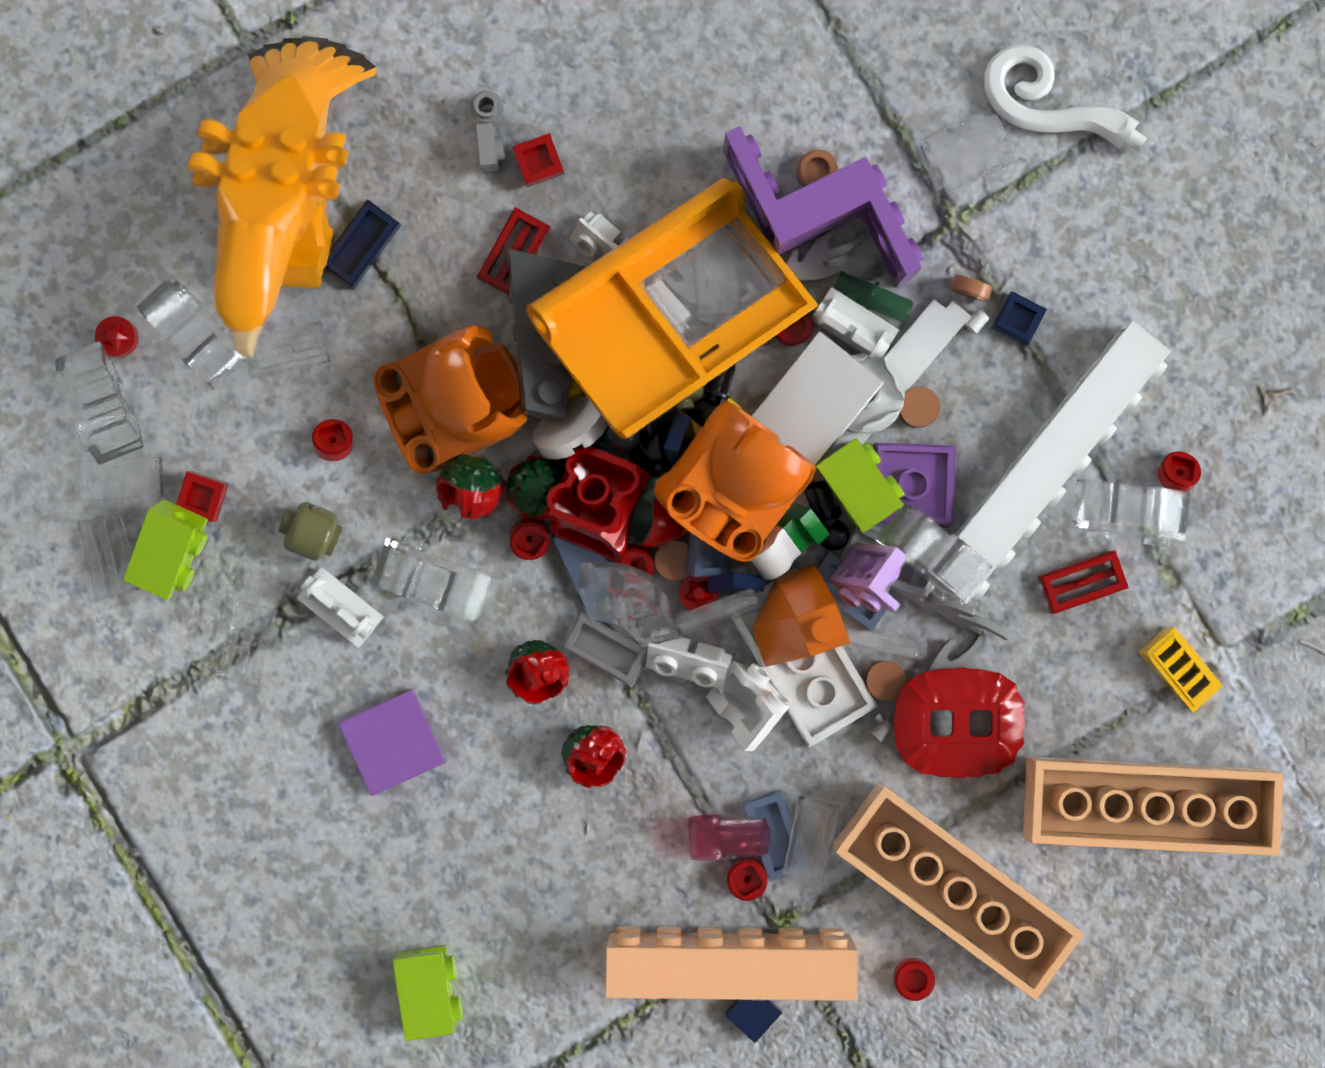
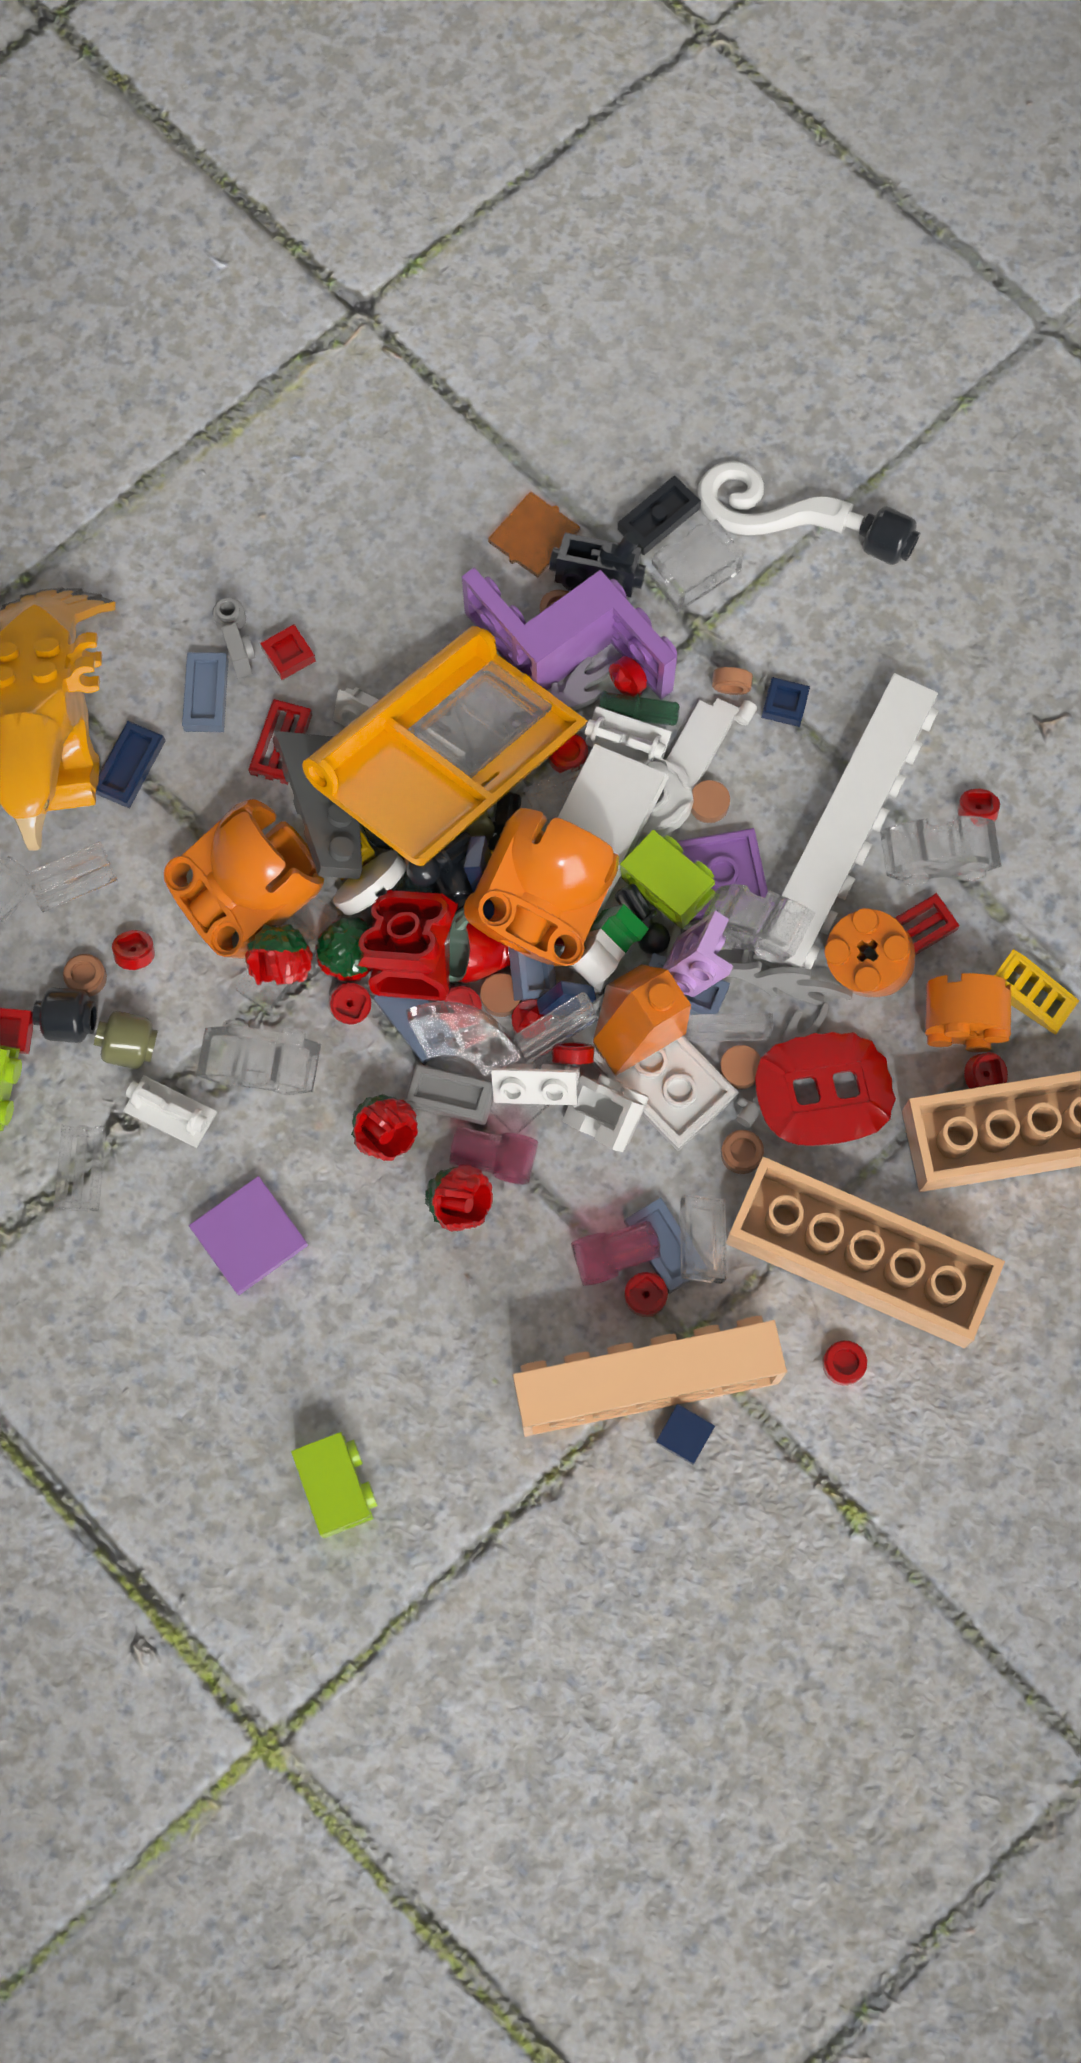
camera: 15 degrees left, 15 degrees down
none -> black head [33,987,97,1043]
none -> nougat tile [63,954,107,997]
none -> sand blue tile [182,652,229,732]
none -> clear pink piece [449,1126,539,1185]
none -> clear orange piece [488,491,580,578]
none -> black brick [549,532,646,598]
none -> red tile [552,1042,594,1065]
none -> red tile [609,656,647,698]
none -> black plate [617,475,701,555]
none -> nougat tile [721,1130,764,1174]
none -> orange brick [824,908,915,997]
none -> black head [859,507,921,565]
none -> orange brick [925,973,1011,1052]
none -> red tile [964,1052,1008,1089]

